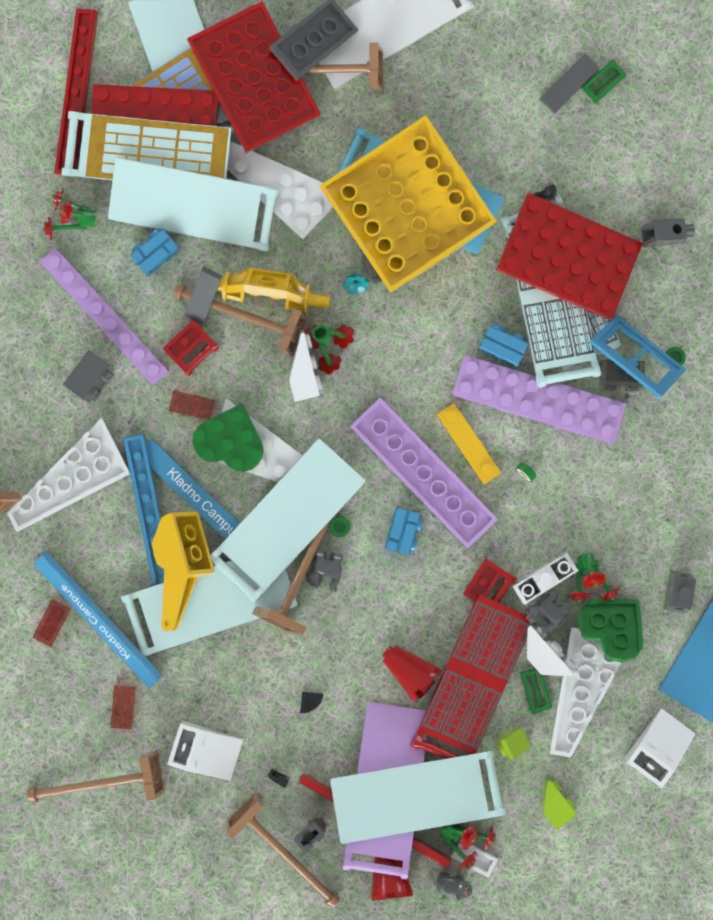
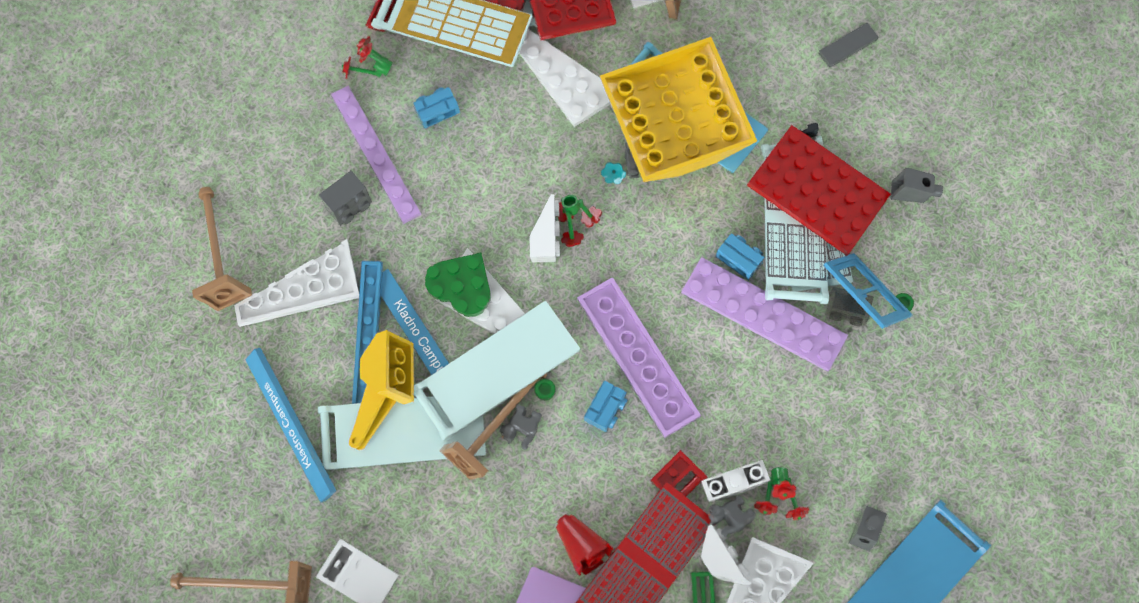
camera: 15 degrees right, 15 degrees down
clear red tile [32,599,71,647] -> none
light aqua flag [108,157,279,251] -> none
clear red tile [110,685,136,730] -> none
red plate [162,320,219,376] -> none
clear red tile [169,390,215,420] -> none
medium nougat tile [174,284,307,357] -> none
tile [185,266,223,325] -> none
yellow plate [217,267,330,314] -> none
black tile [300,691,323,713] -> none
yellow plate [437,403,501,485] -> none
green tile [516,462,537,482] -> none
green plate [577,599,643,663] -> none
green tile [581,60,627,104] -> none

